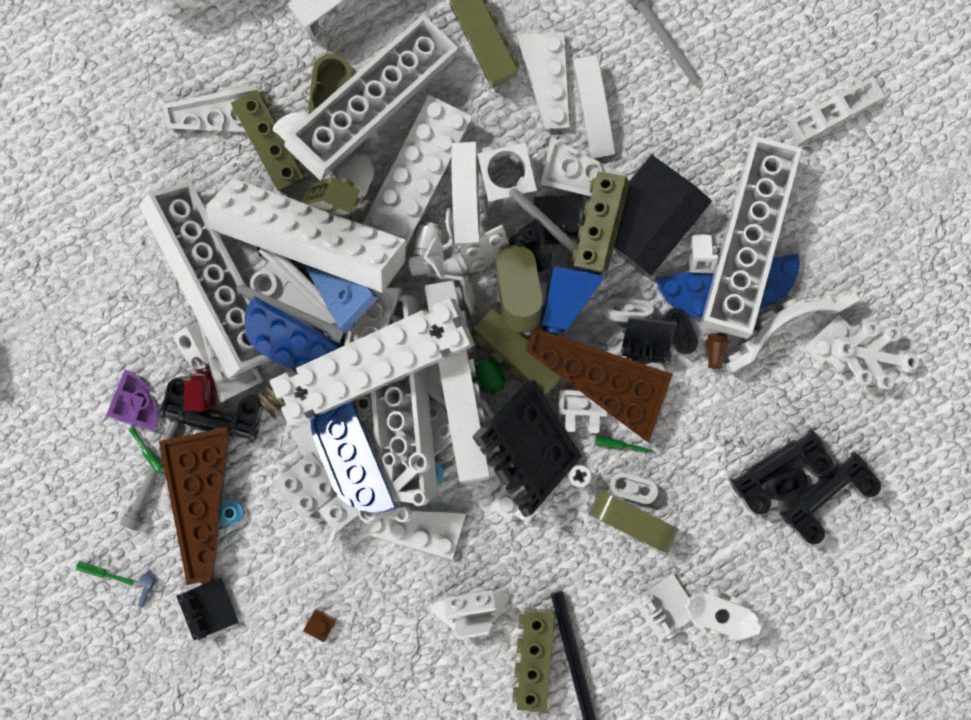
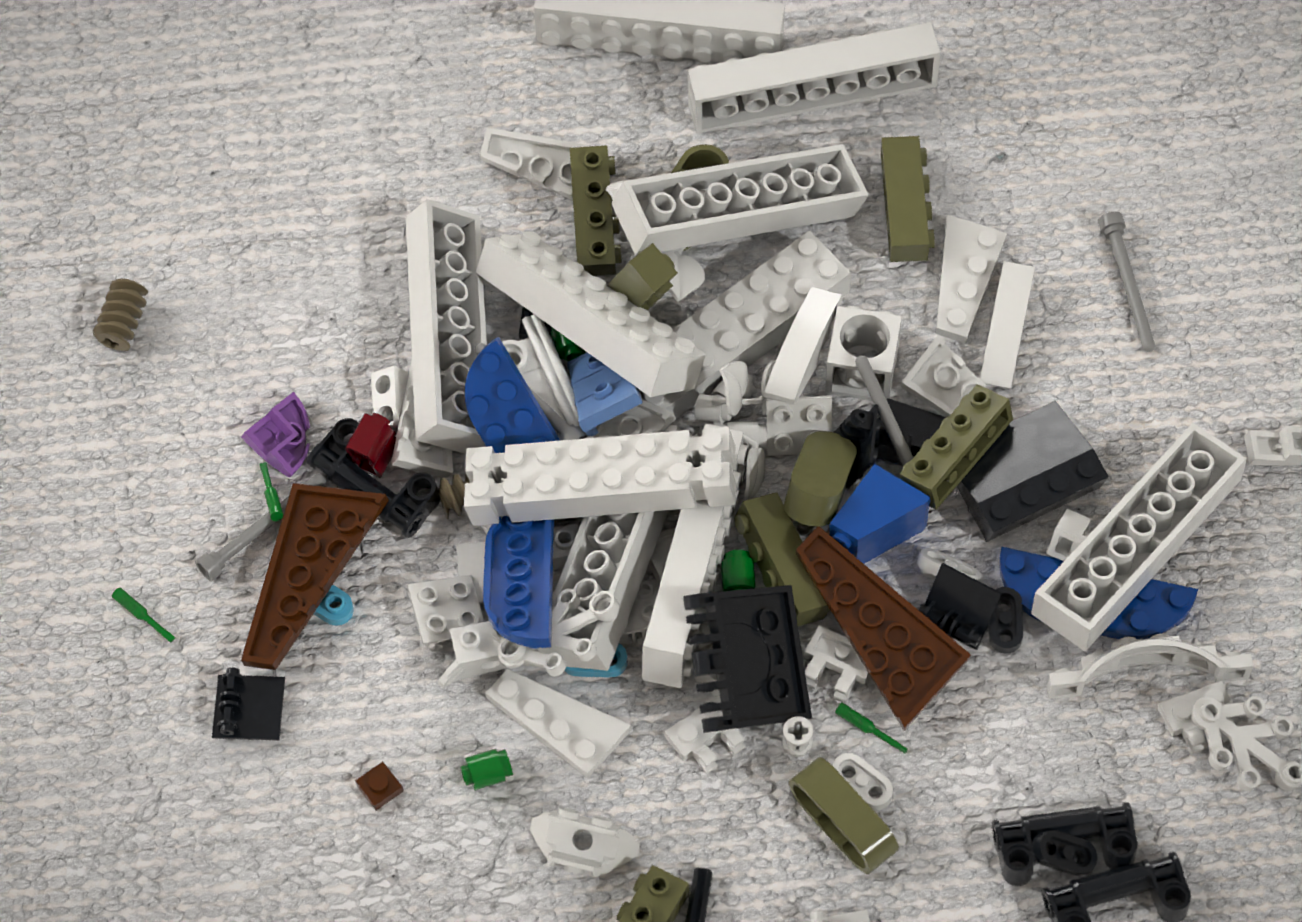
camera: 25 degrees right, 25 degrees down
sand blue hand [138,572,156,607] -> none
reddish brown cone [705,333,729,369] -> none
none -> green brick [460,748,513,790]

